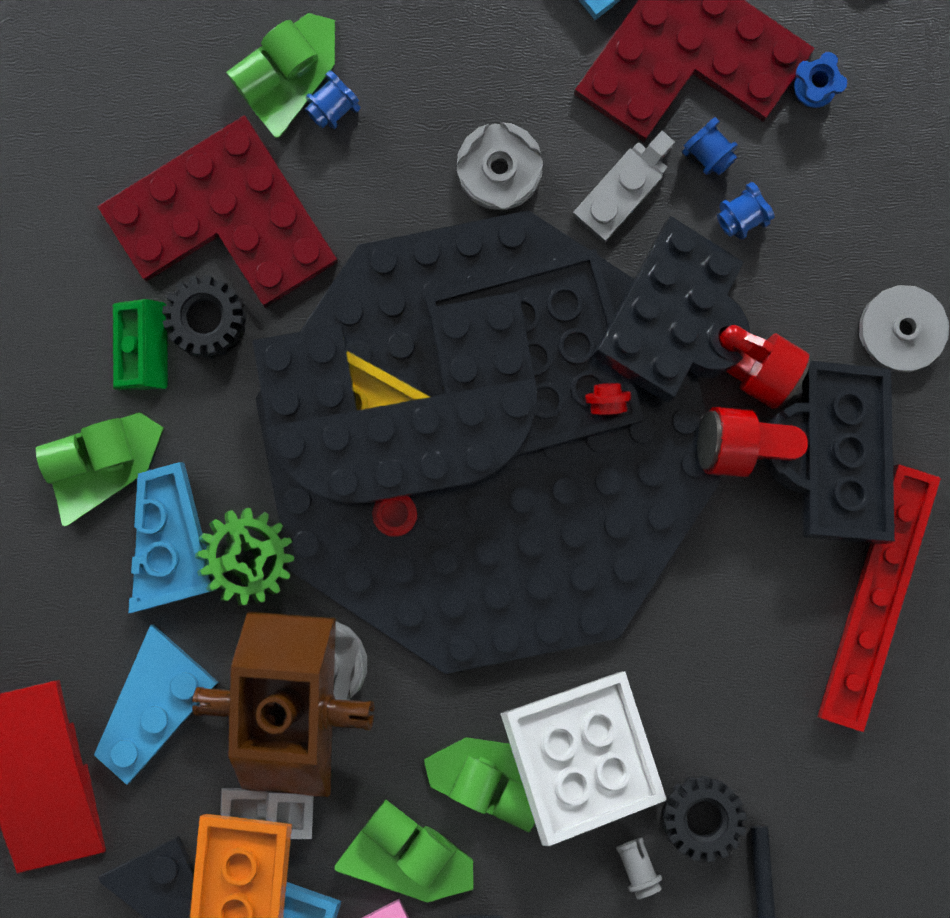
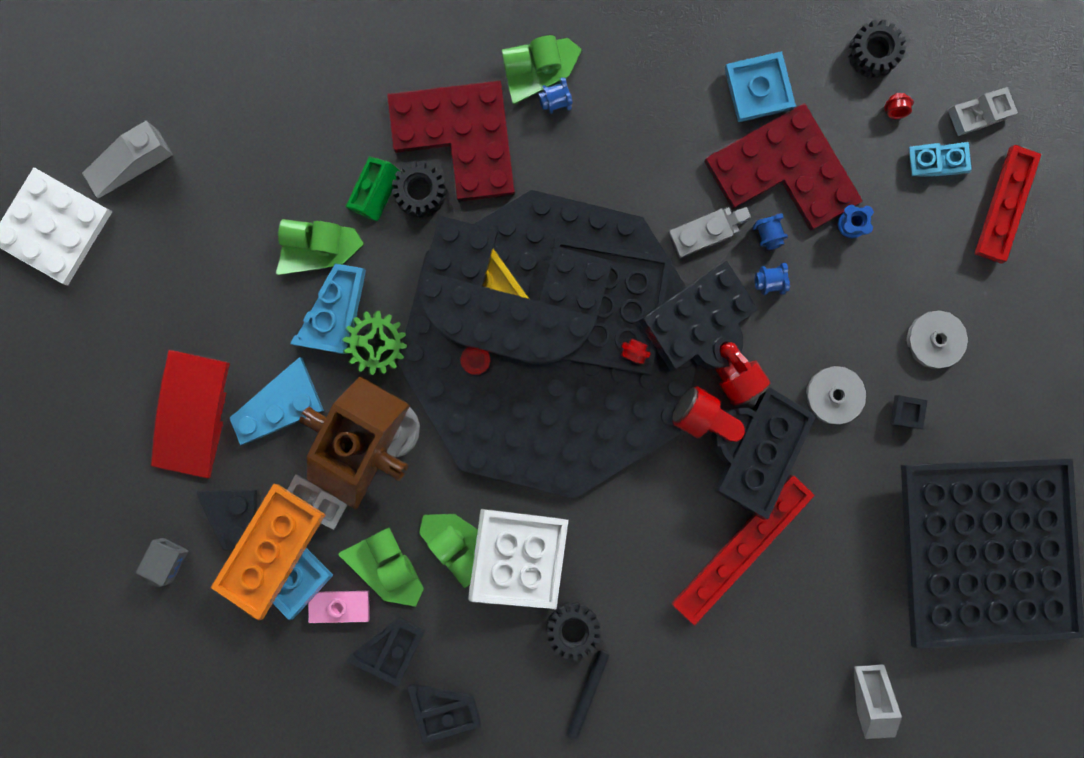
camera: 25 degrees right, 0 degrees up
light grey plate [457,122,543,210] -> none
light grey pin [616,837,662,899] -> none

